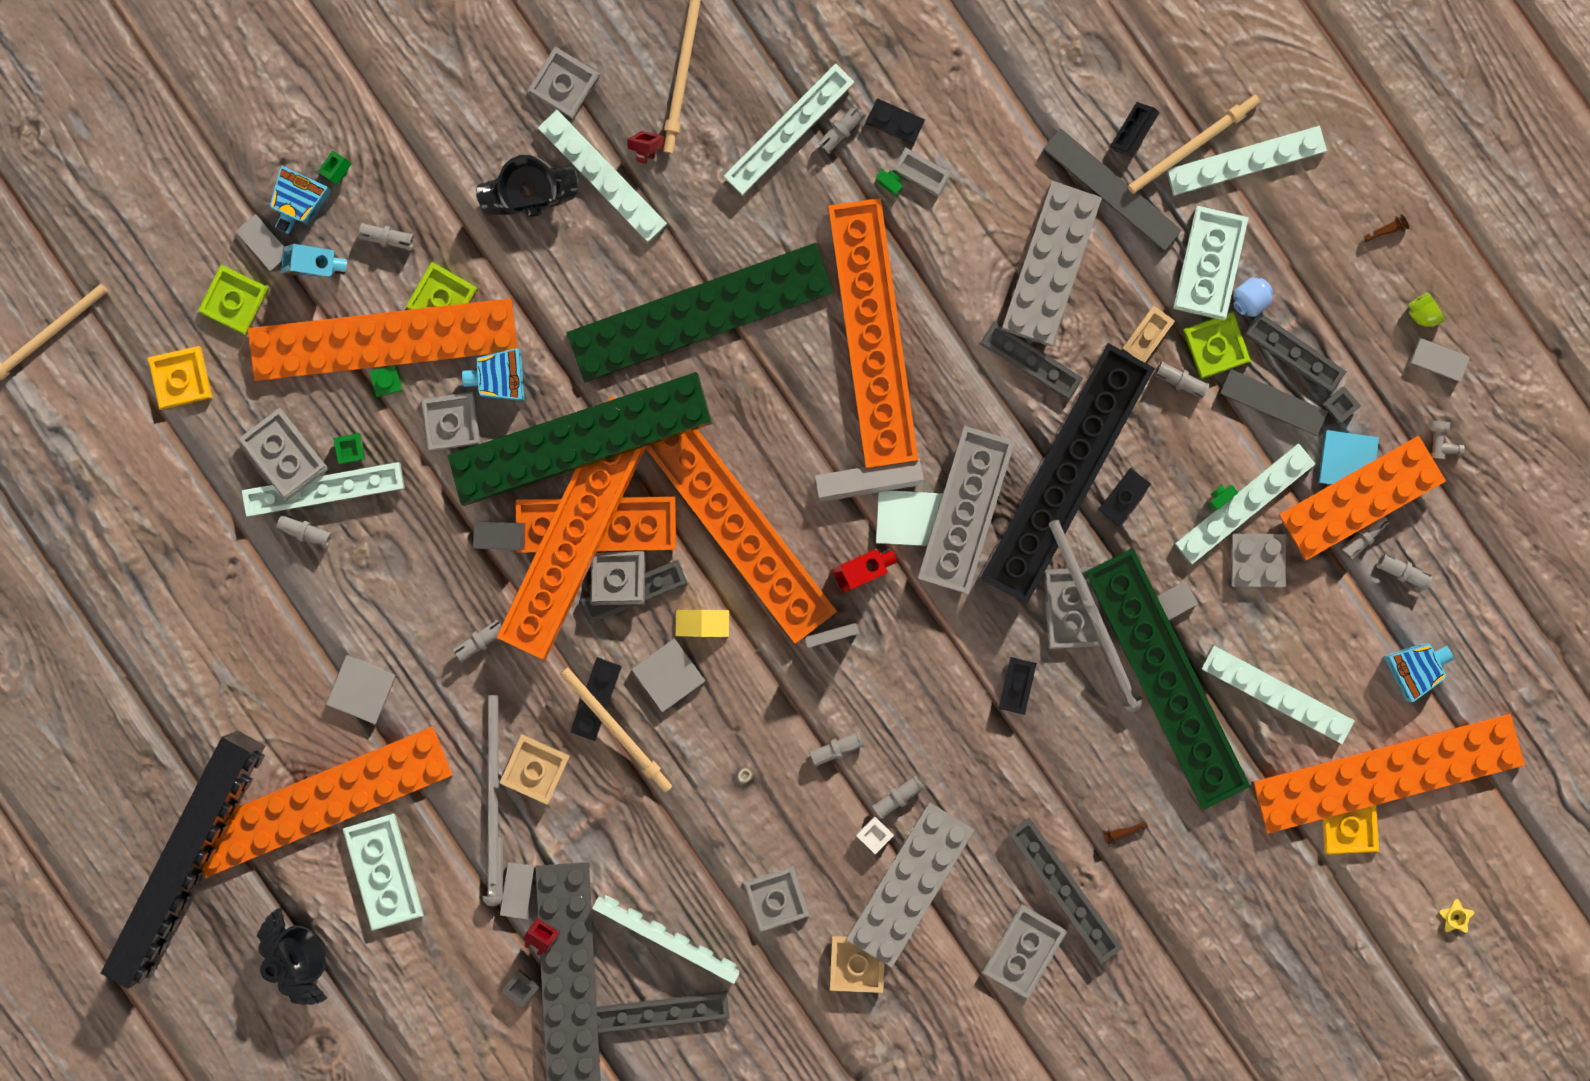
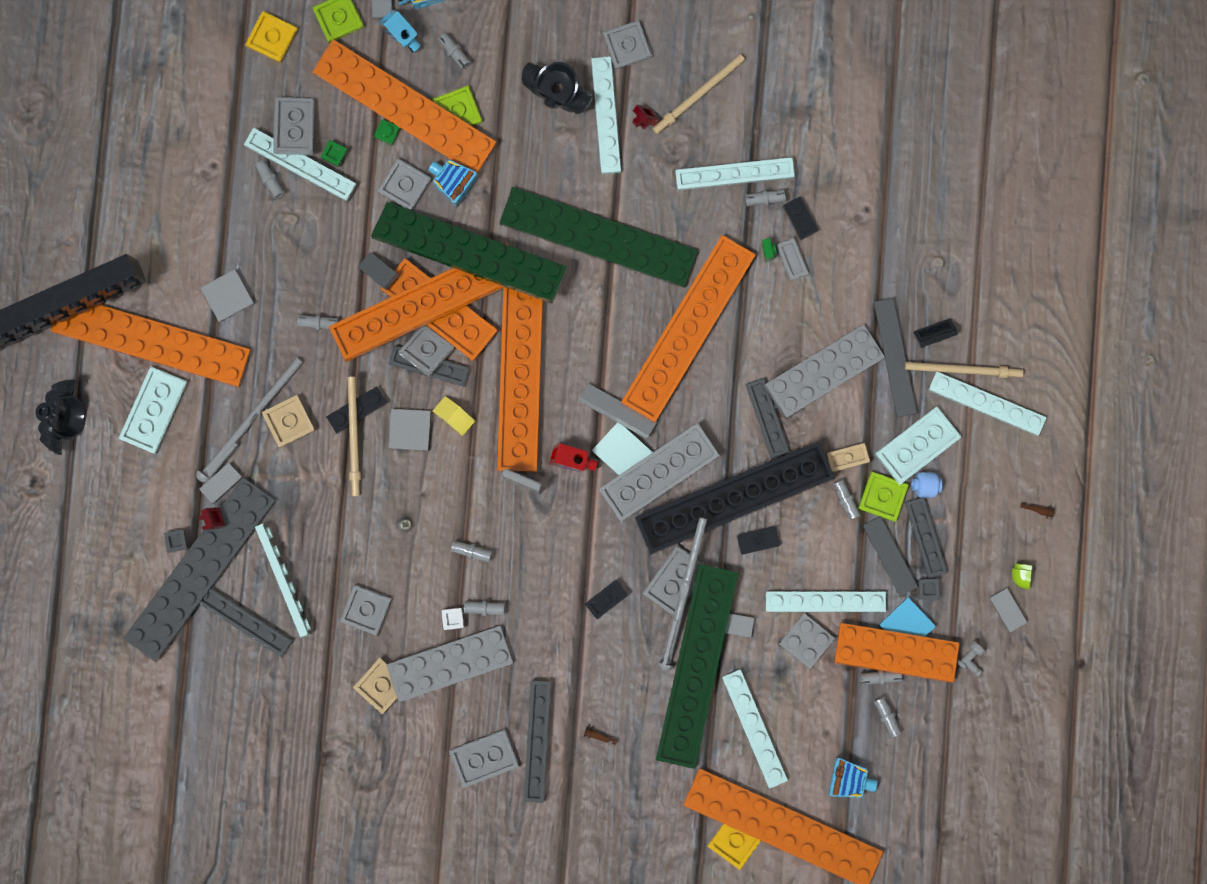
camera: 40 degrees right, 5 degrees down
green plate [1207,485,1238,510] -> none

